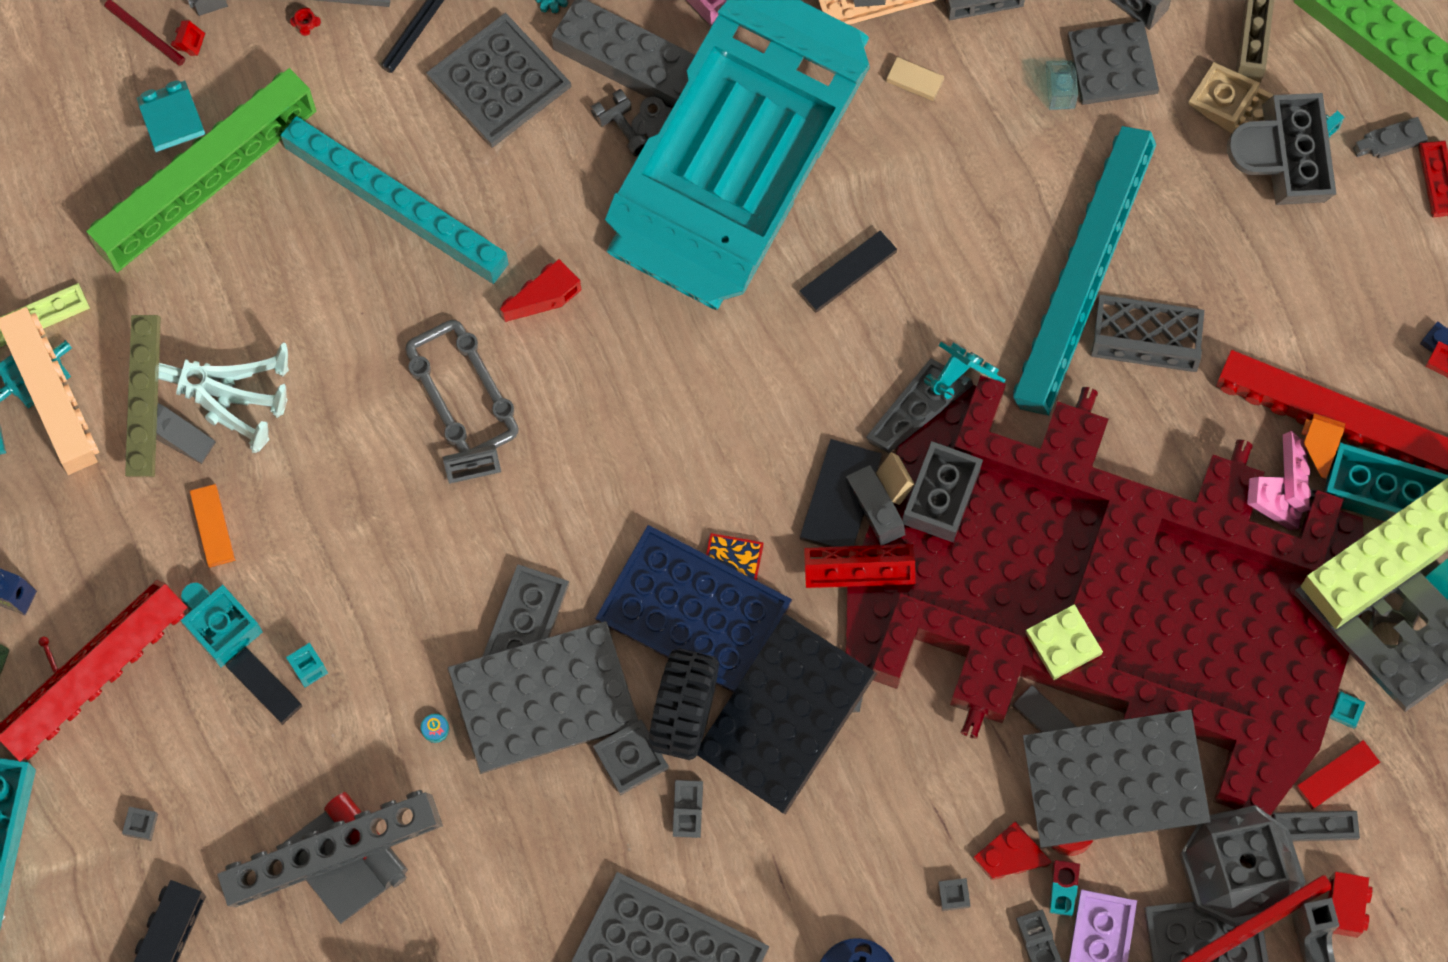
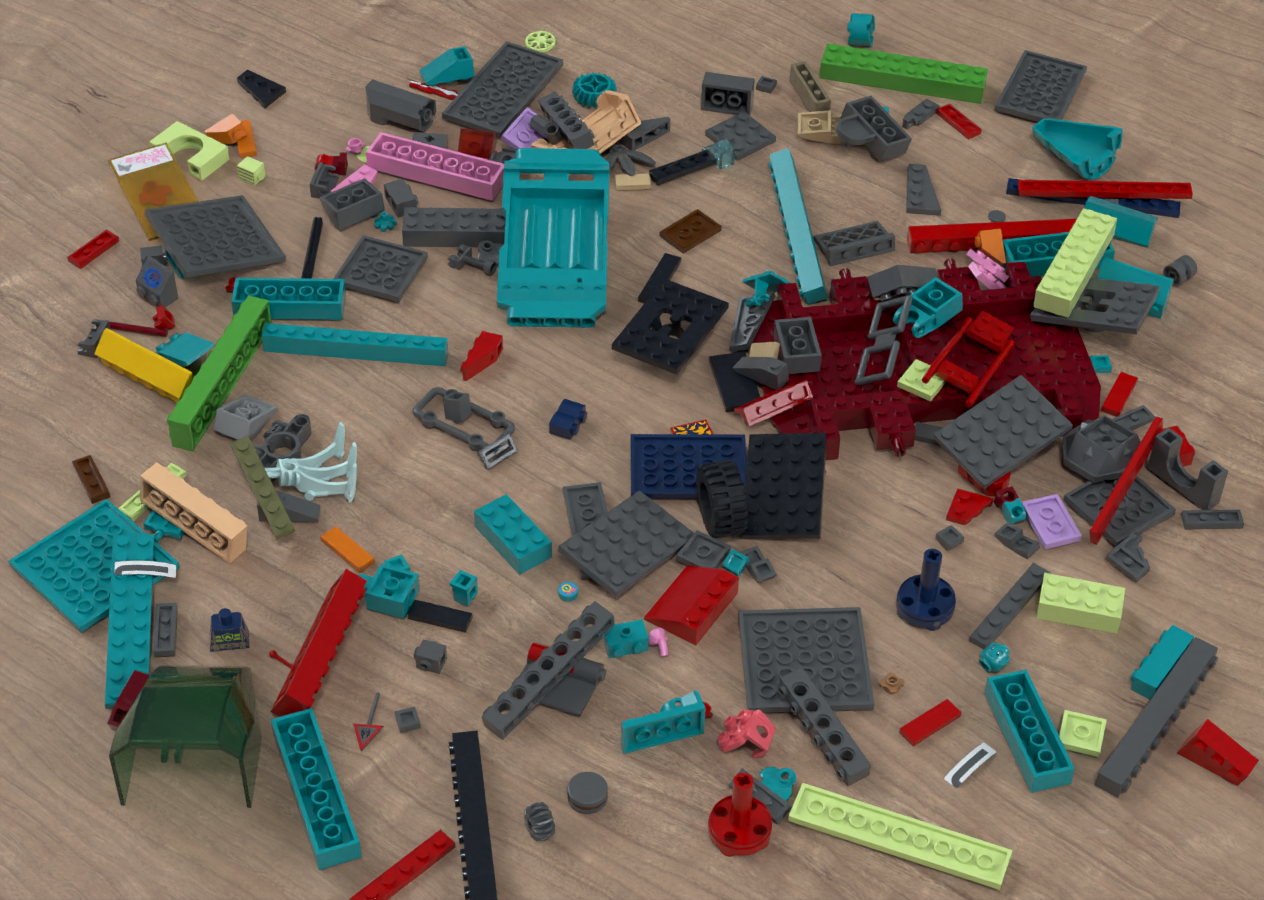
camera: 30 degrees left, 25 degrees down
none -> dark grey hinge [78,319,111,358]
none -> yellow slope [94,328,193,403]
none -> light grey slope [213,394,278,440]
none -> teal brick [231,278,346,320]
none -> dark grey piece [254,414,312,483]
none -> piece [353,692,384,752]
none -> teal plate [384,554,410,571]
none -> dark grey brick [414,639,447,674]
none -> dark grey brick [443,391,472,423]
none -> teal brick [474,494,552,575]
none -> dark blue brick [549,399,588,440]
none -> teal brick [603,619,649,658]
none -> dark grey plant [605,145,656,176]
none -> black plate [612,278,729,375]
none -> red slope [644,566,739,646]
none -> black plate [649,149,717,185]
none -> bright pink plate [649,628,668,657]
none -> reddish brown tile [659,209,722,254]
none -> teal tile [722,549,750,577]
none -> dark grey bar [855,295,912,386]
none -> dark grey piece [867,265,938,302]
none -> teal brick [893,277,963,338]
none -> dark grey wing [906,164,941,216]
none -> red plate [922,311,1015,407]
none -> dark grey piece [988,210,1006,222]

